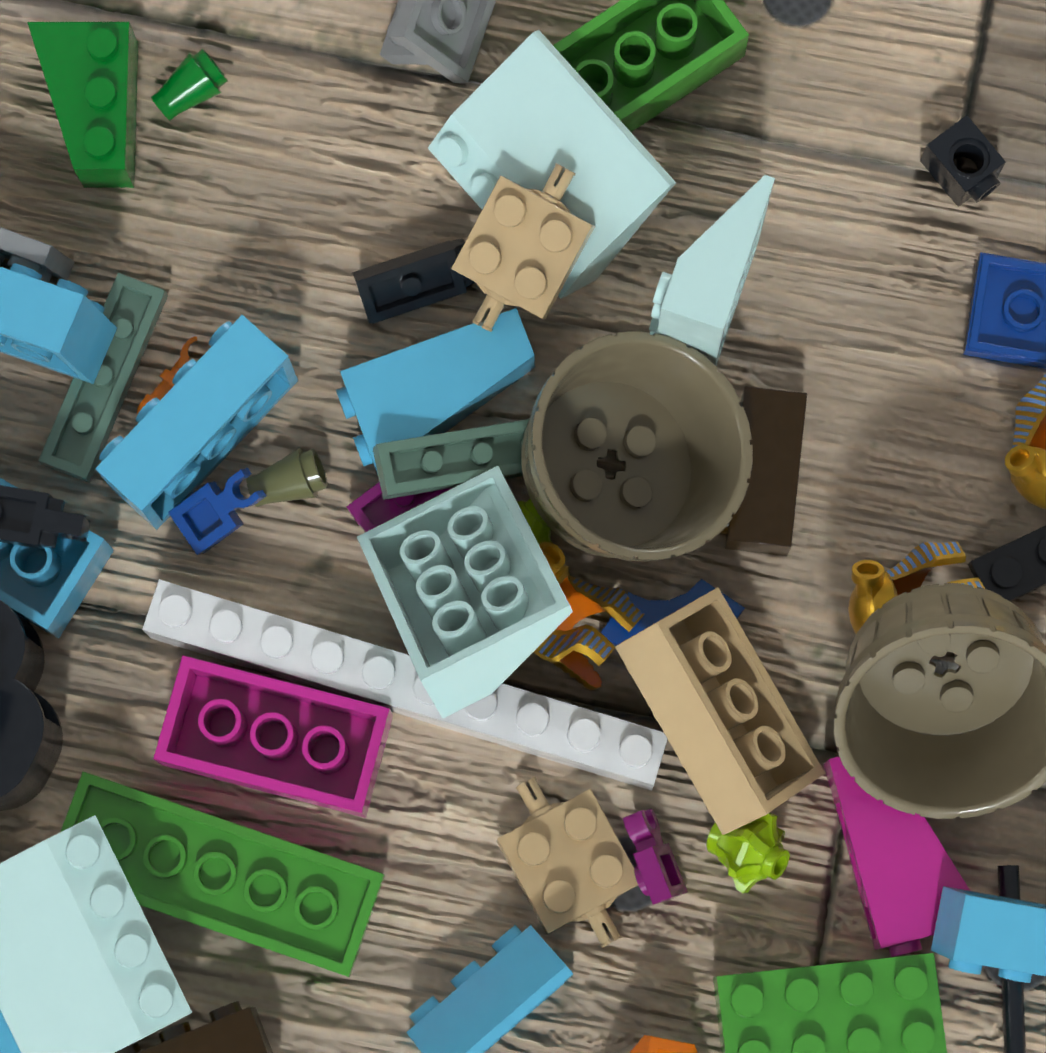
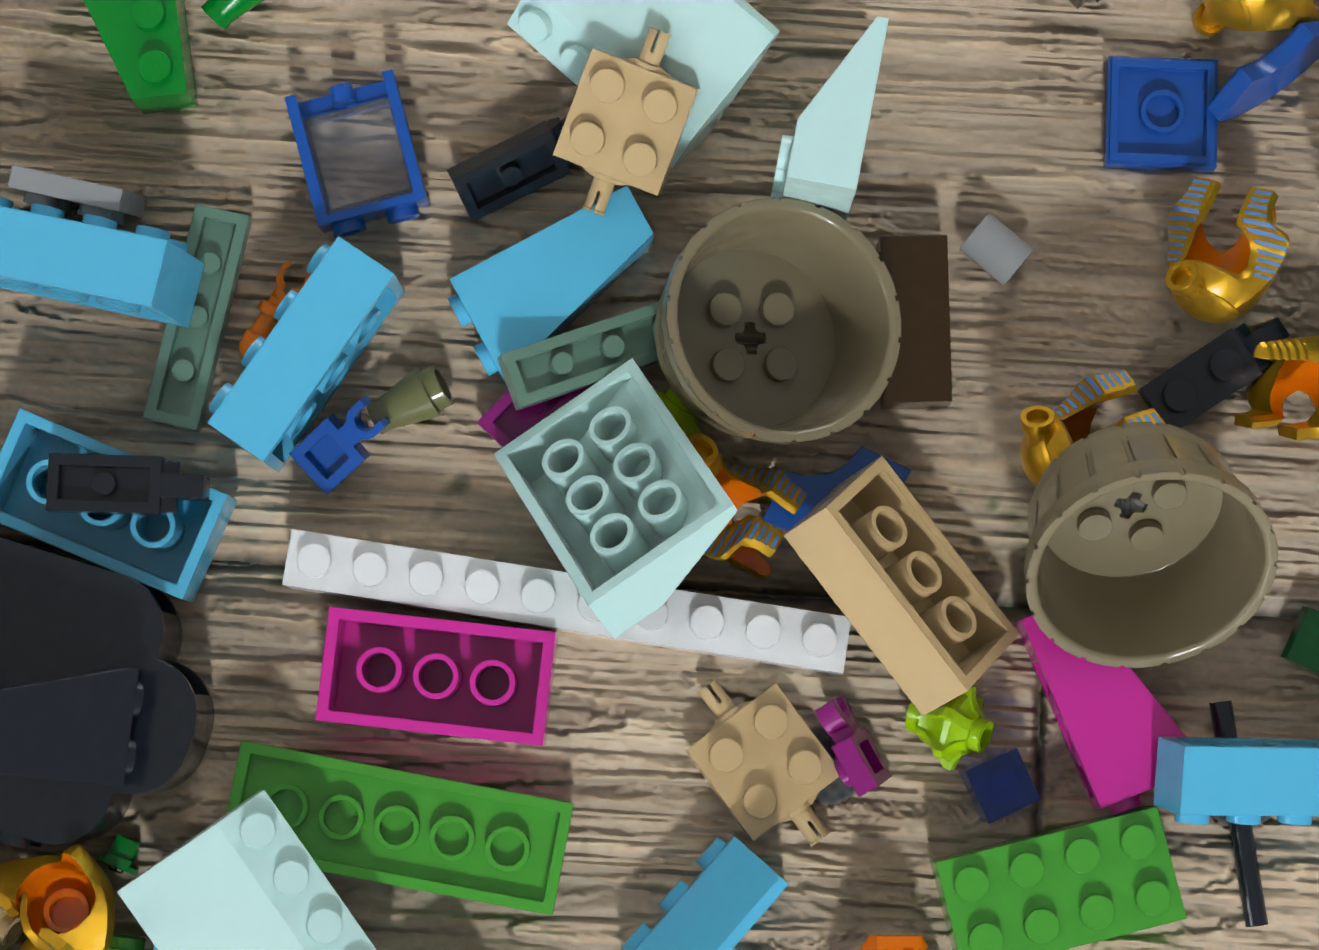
camera: 10 degrees left, 5 degrees up
none -> window [284,69,430,238]
none -> clear blue brick [958,748,1041,824]
none -> light grey piece [959,213,1034,286]

